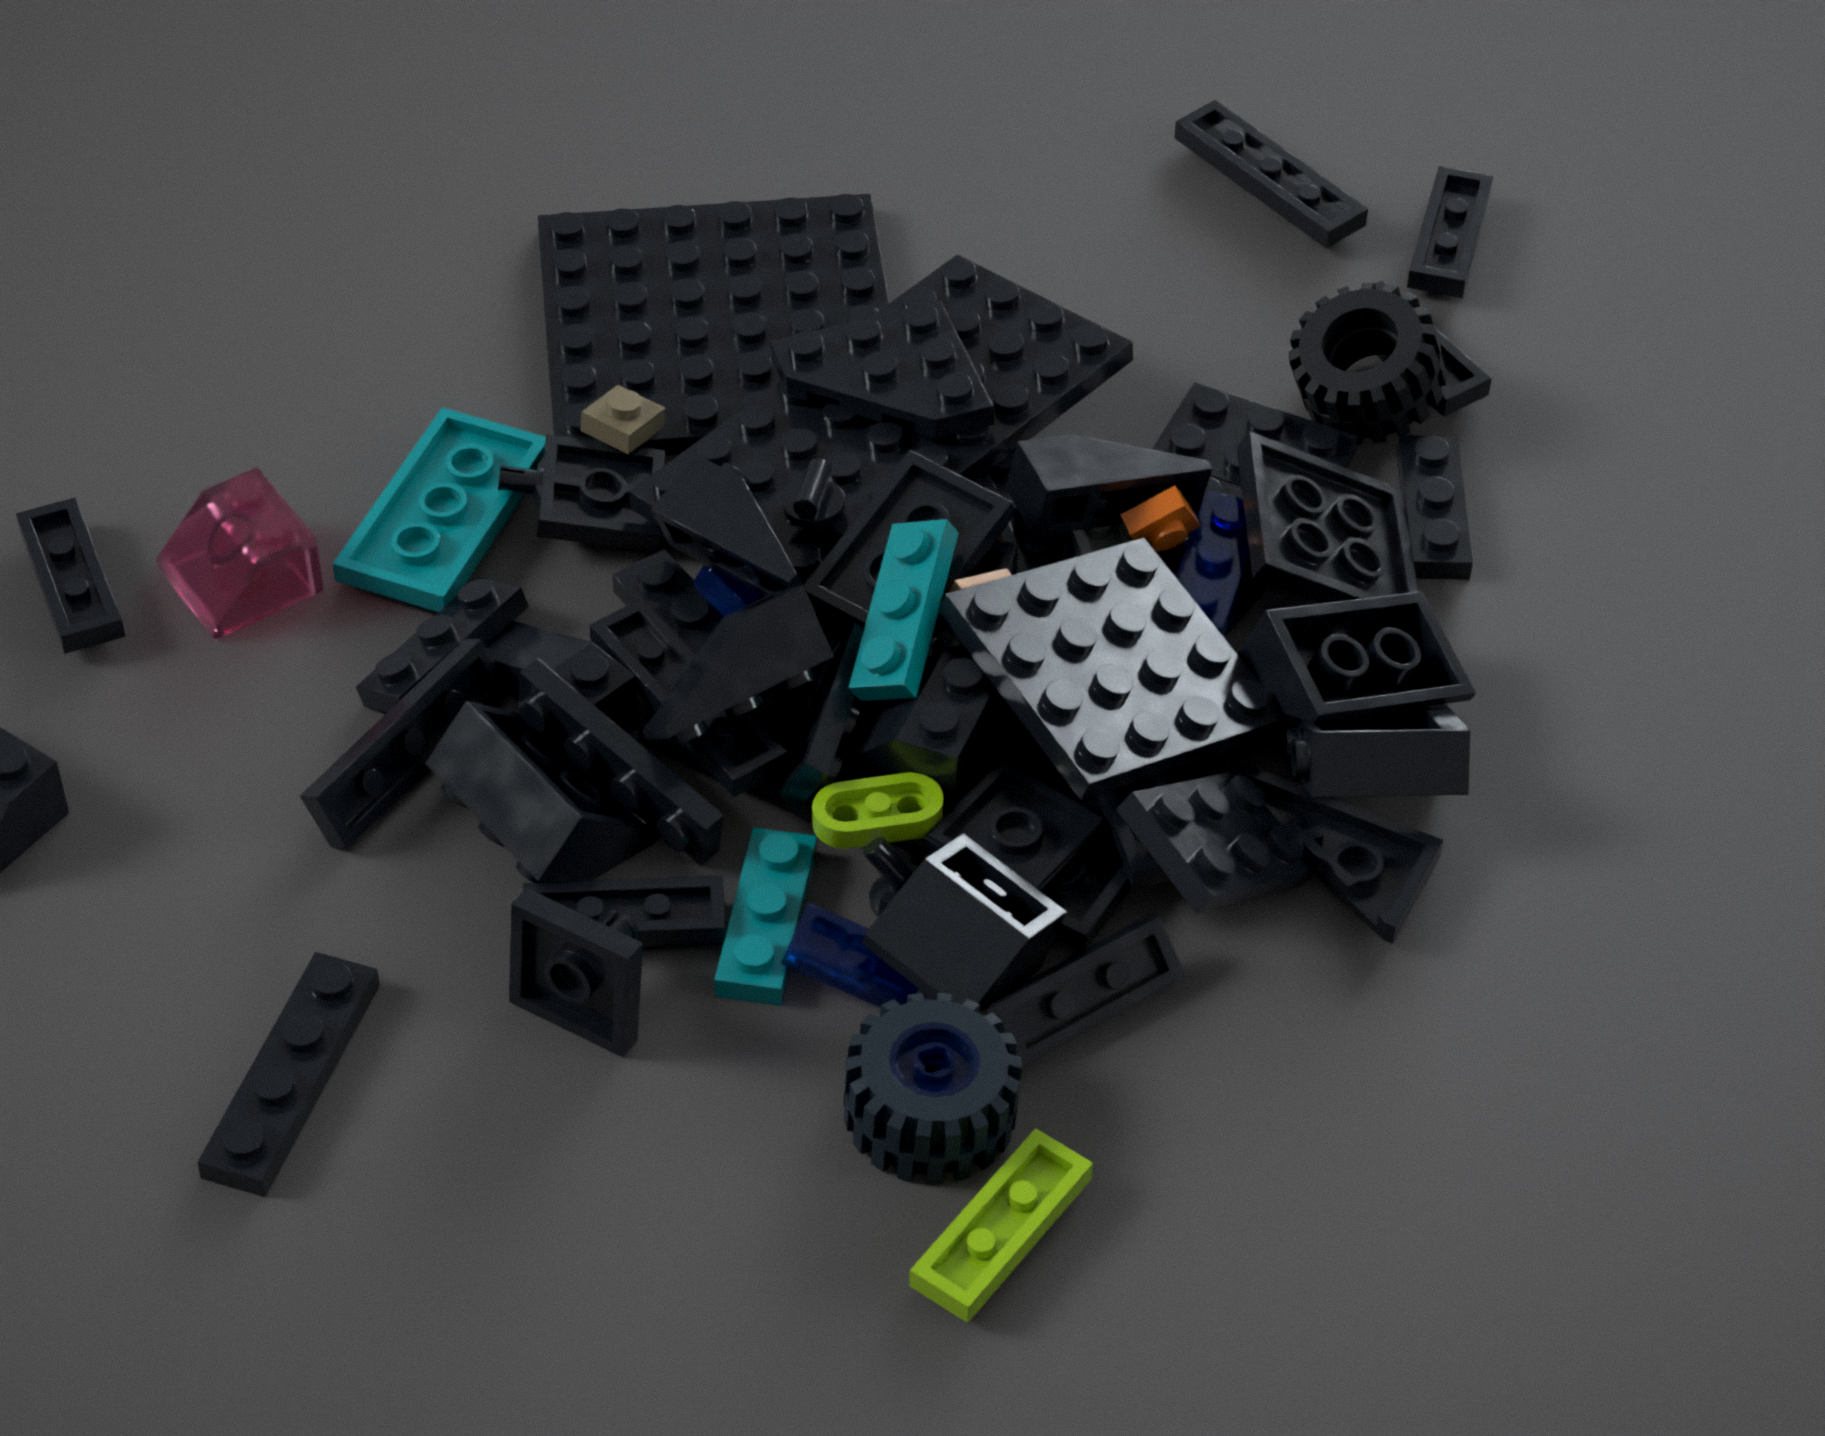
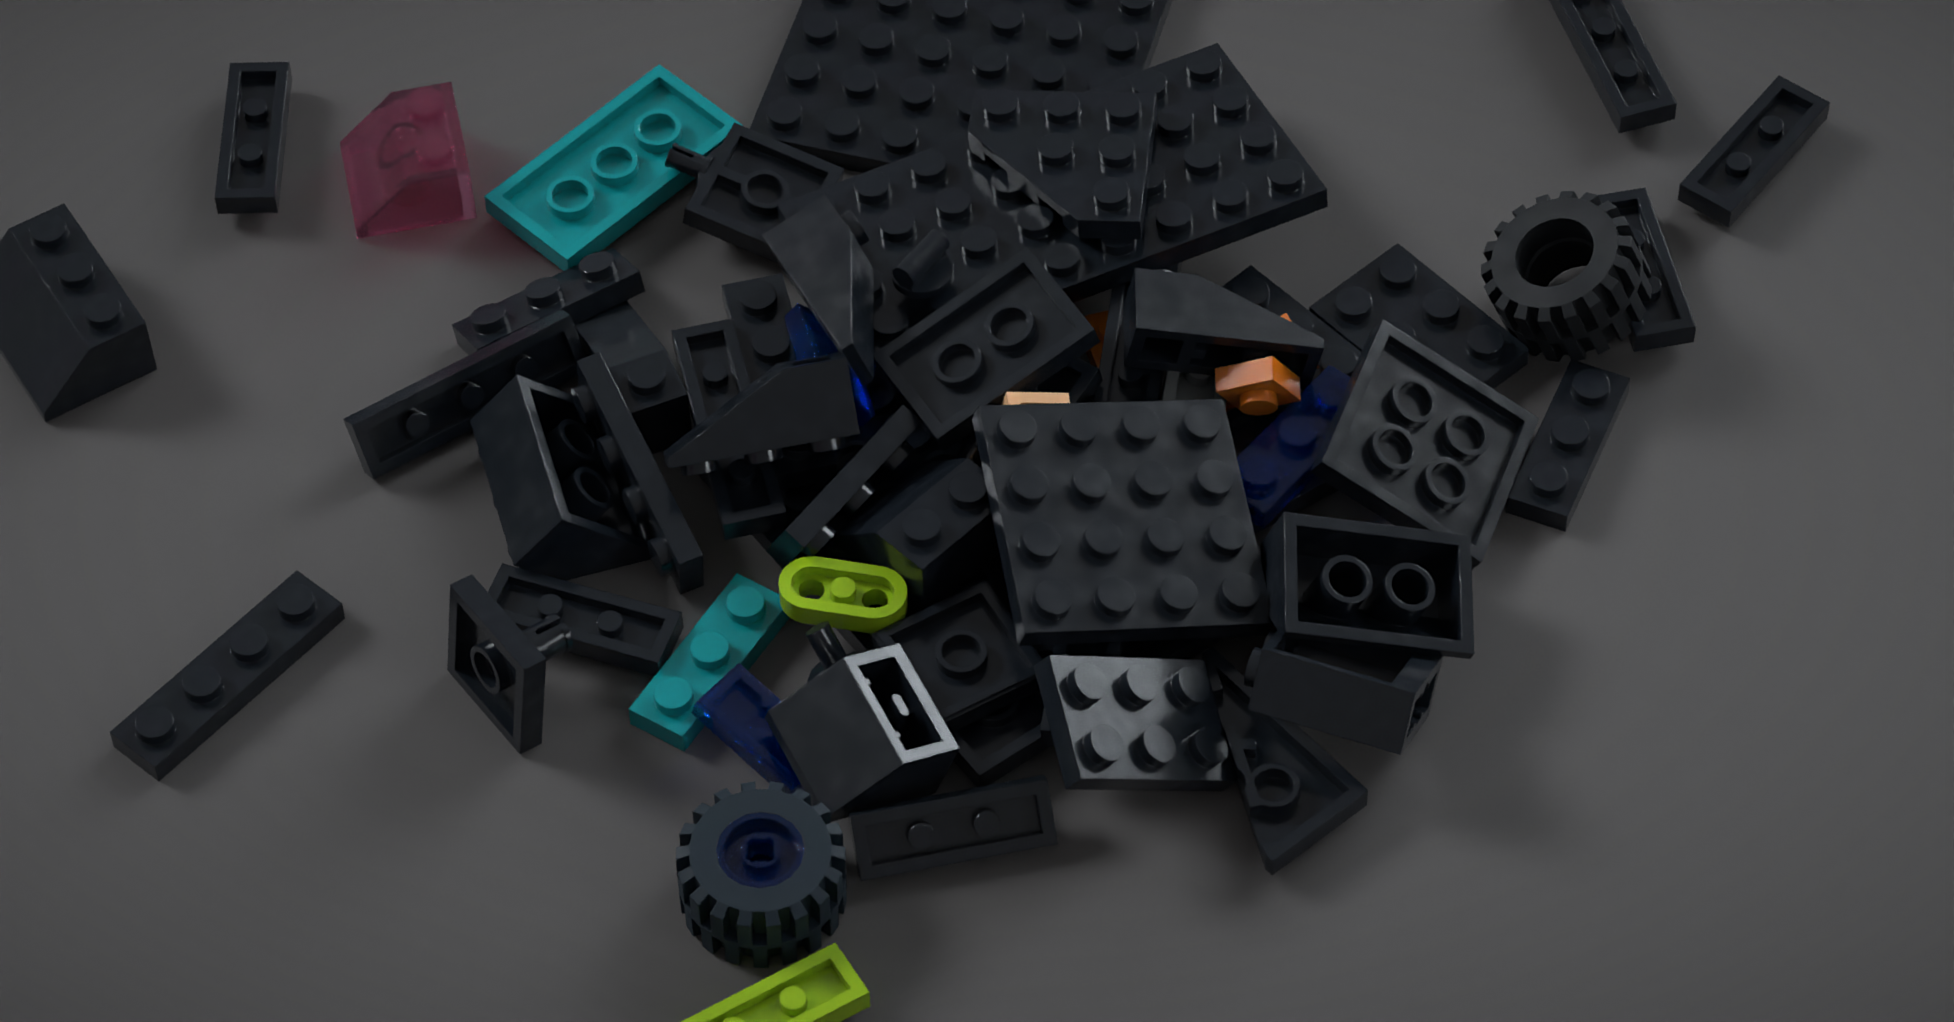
camera: 25 degrees right, 5 degrees up
dark tan plate [581,385,665,455] -> none
teal plate [848,519,959,701] -> none

